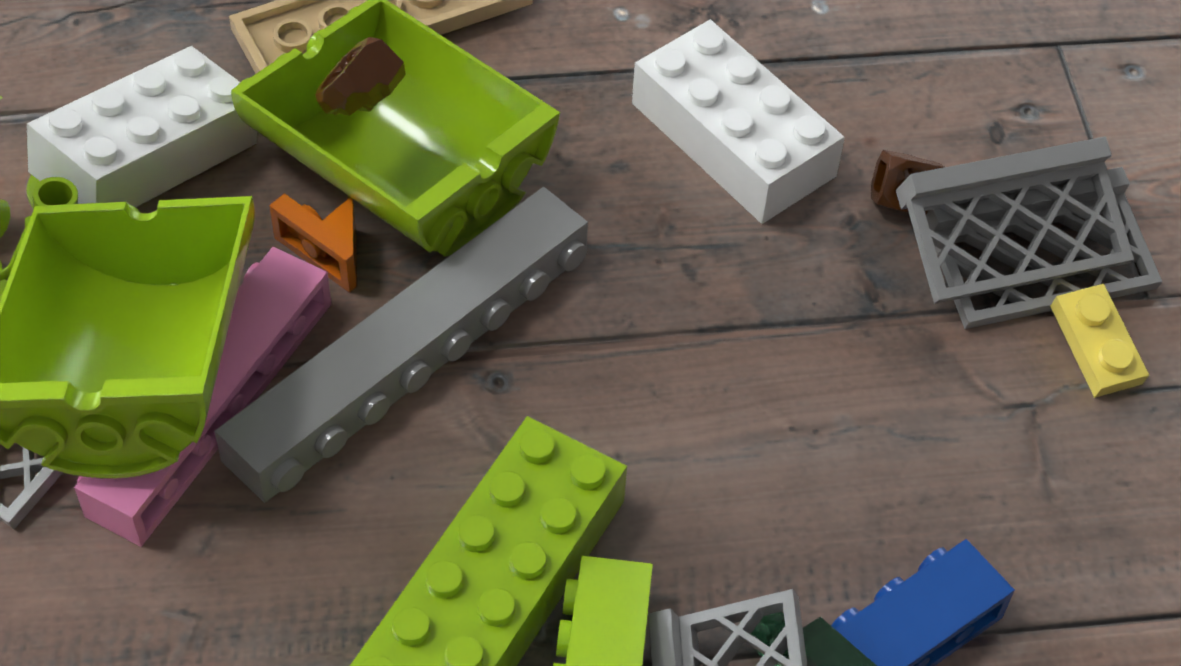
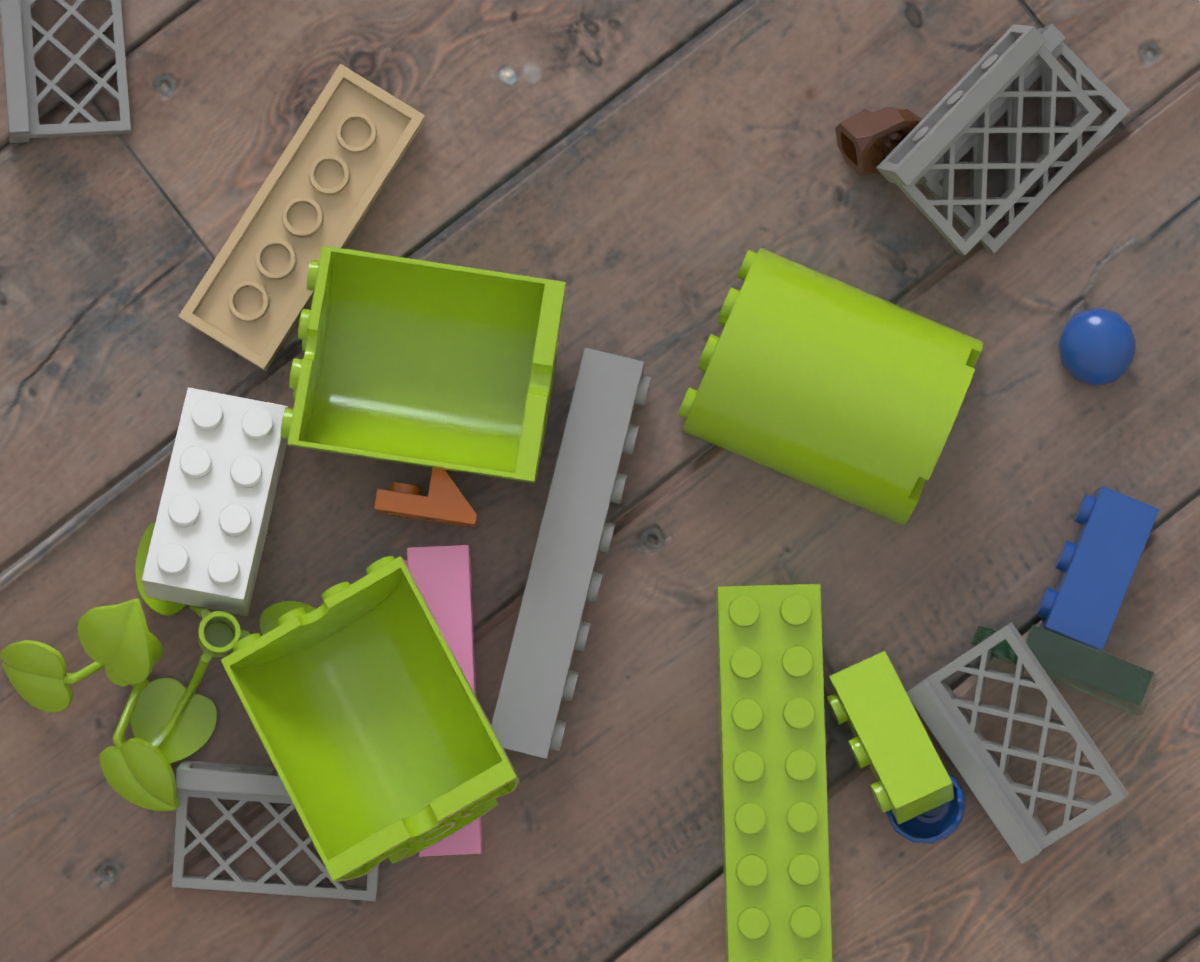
camera: 30 degrees left, 30 degrees up
reddish brown rock [315,37,406,116] -> none
white brick [632,19,845,224] -> none
light yellow plate [1050,284,1149,398] -> none
none -> lime cylinder [677,247,983,526]
none -> blue hair [1058,307,1136,386]

